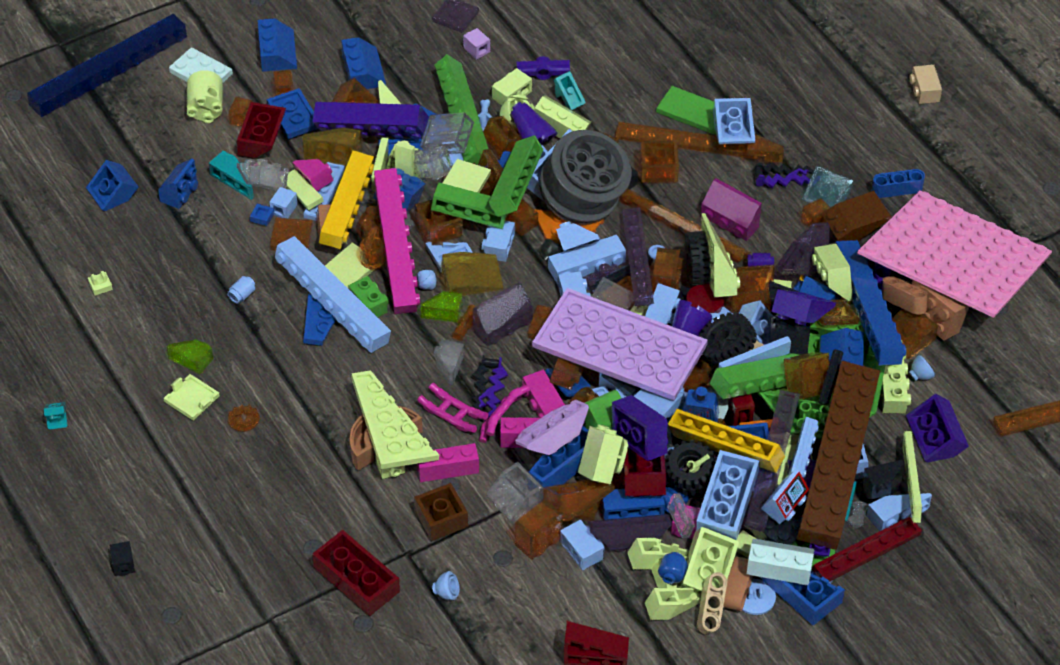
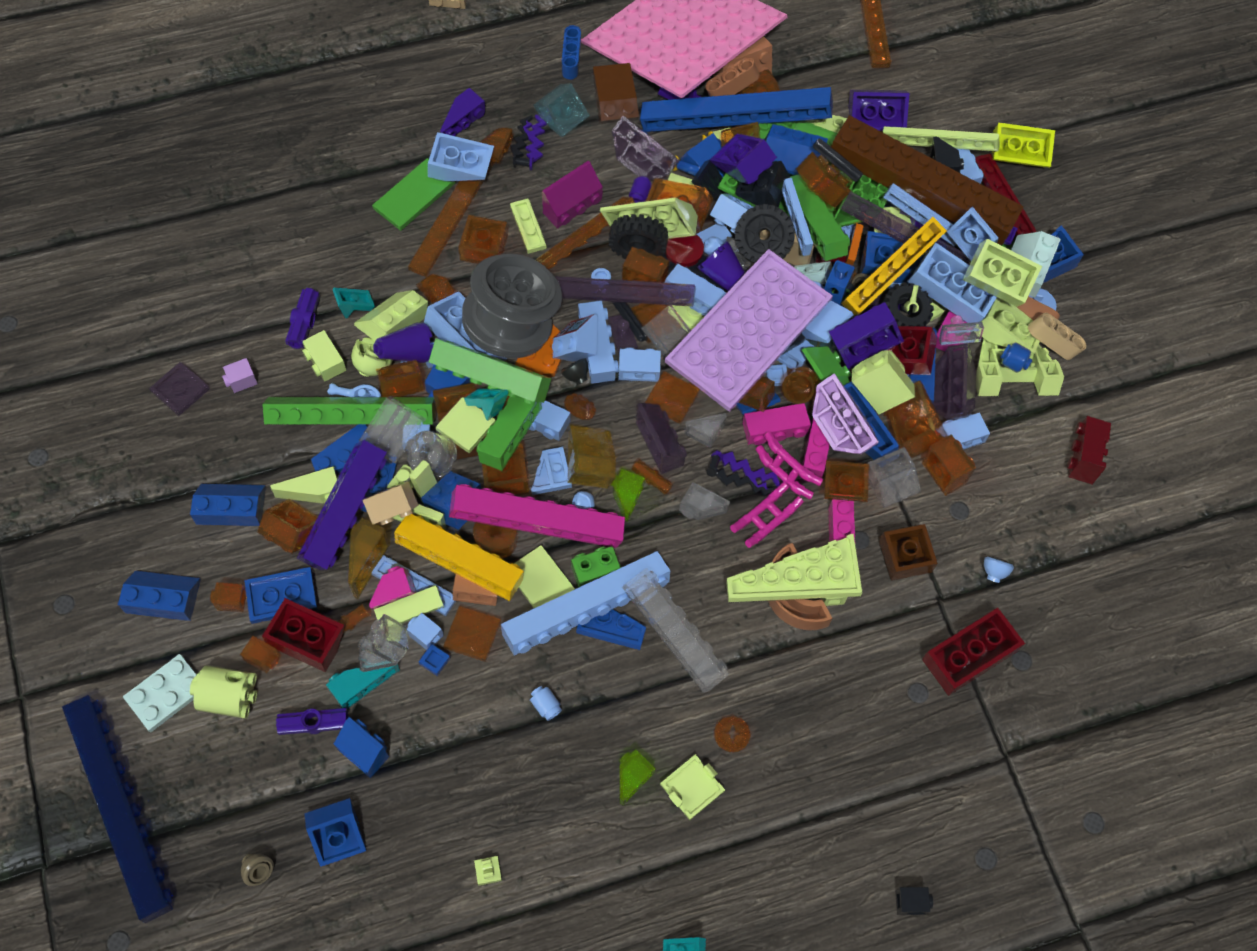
camera: 80 degrees left, 15 degrees up
clear orange piece [360,226,385,269] -> none
clear orange brick [801,198,830,230] -> none
yellowish green slope [812,244,852,301] -> none
none -> dark tan brick [241,854,274,886]
none -> dark purple piece [276,708,349,735]
none -> clear orange pin [338,604,370,633]
none -> tan brick [362,481,419,525]
none -> dark purple slope [440,88,486,136]
none -> teal slope [464,389,508,421]
none -> yellowish green tile [510,198,546,254]
none -> clear orange gear [564,393,596,420]
none -> clear brick [622,568,729,693]
none -> clear slope [684,413,727,448]
none -> clear orange slope [823,461,869,502]
none -> yellowish green brick [963,239,1042,307]
none -> neon yellow slope [992,123,1055,168]

